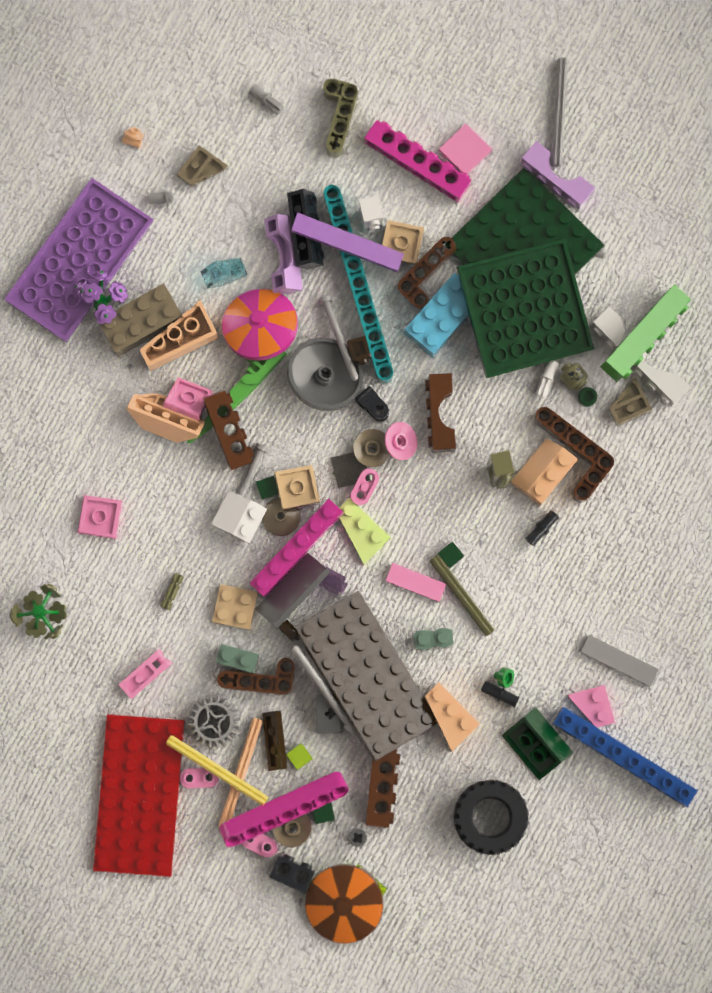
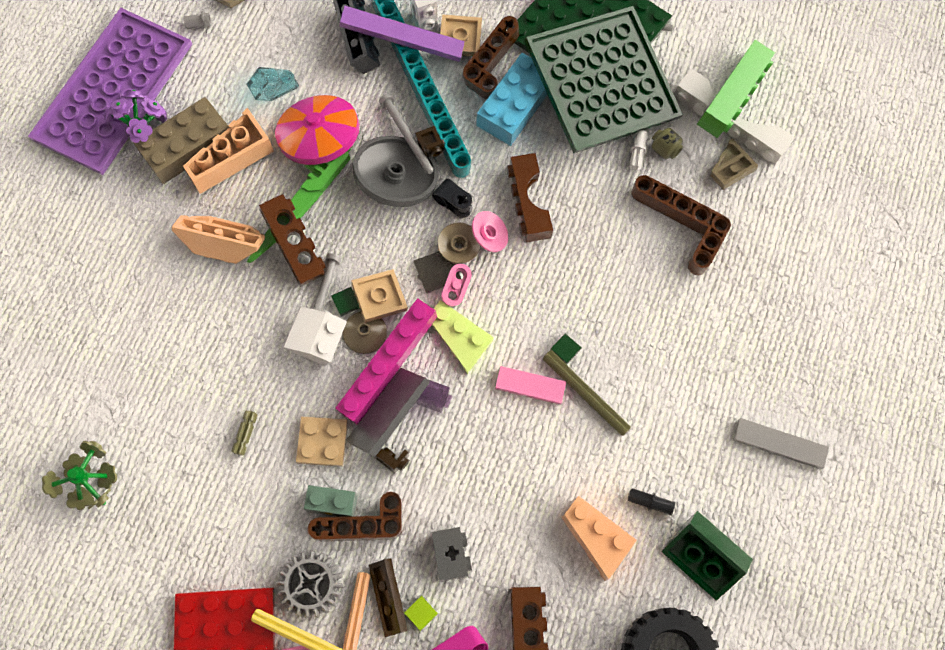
camera: 15 degrees left, 10 degrees down
bright pink tile [77,495,122,539] -> none
bright pink plate [119,649,172,699] -> none
bright pink tile [163,377,213,421] -> none
lavender arch [264,214,303,294] -> none
light grey bar [291,645,362,744] -> none
plate [293,591,438,762] -> none
sand green brick [413,628,454,651] -> none
olive brick [486,450,515,489] -> none
green tile [494,667,514,688] -> none
light nougat slope [511,438,578,506] -> none
black pin [525,510,559,547] -> none
blue brick [552,707,698,807] -> none
bright pink wing [568,685,615,727] -> none
dark green tile [578,387,597,407] -> none

